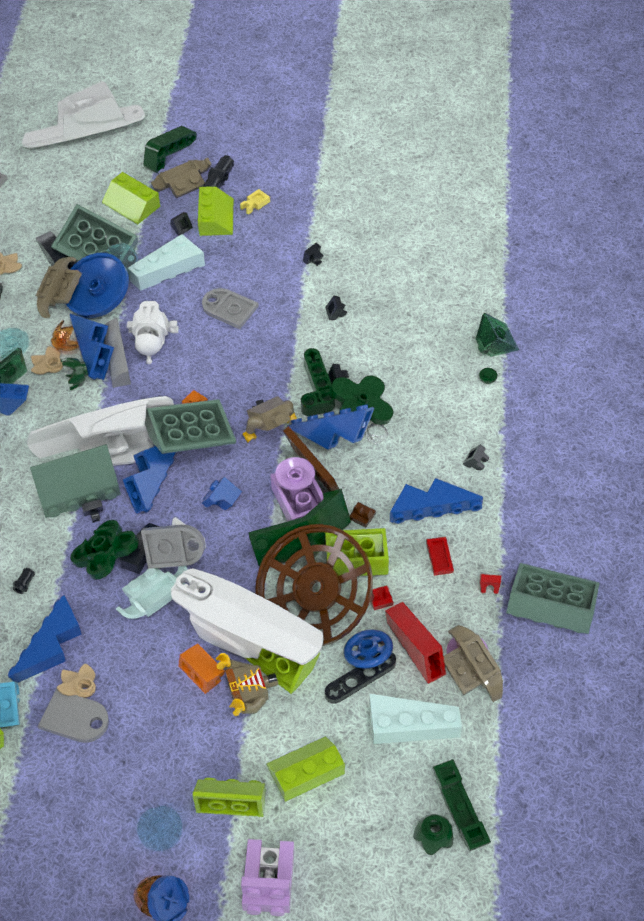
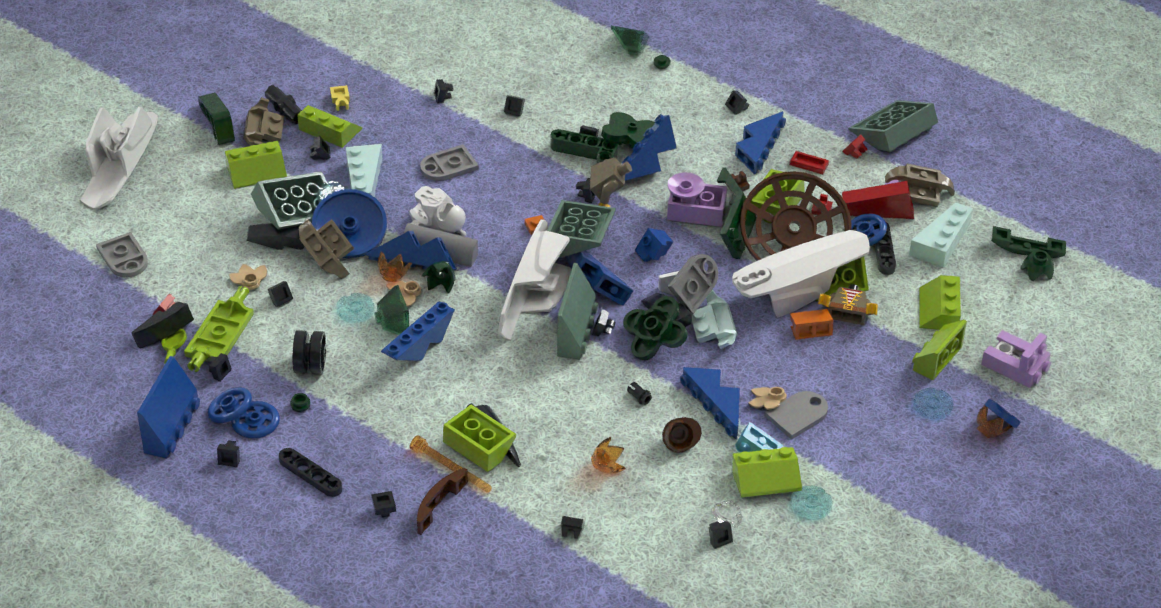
camera: 60 degrees left, 10 degrees down
reddish brown hinge [283,426,339,492] -> none

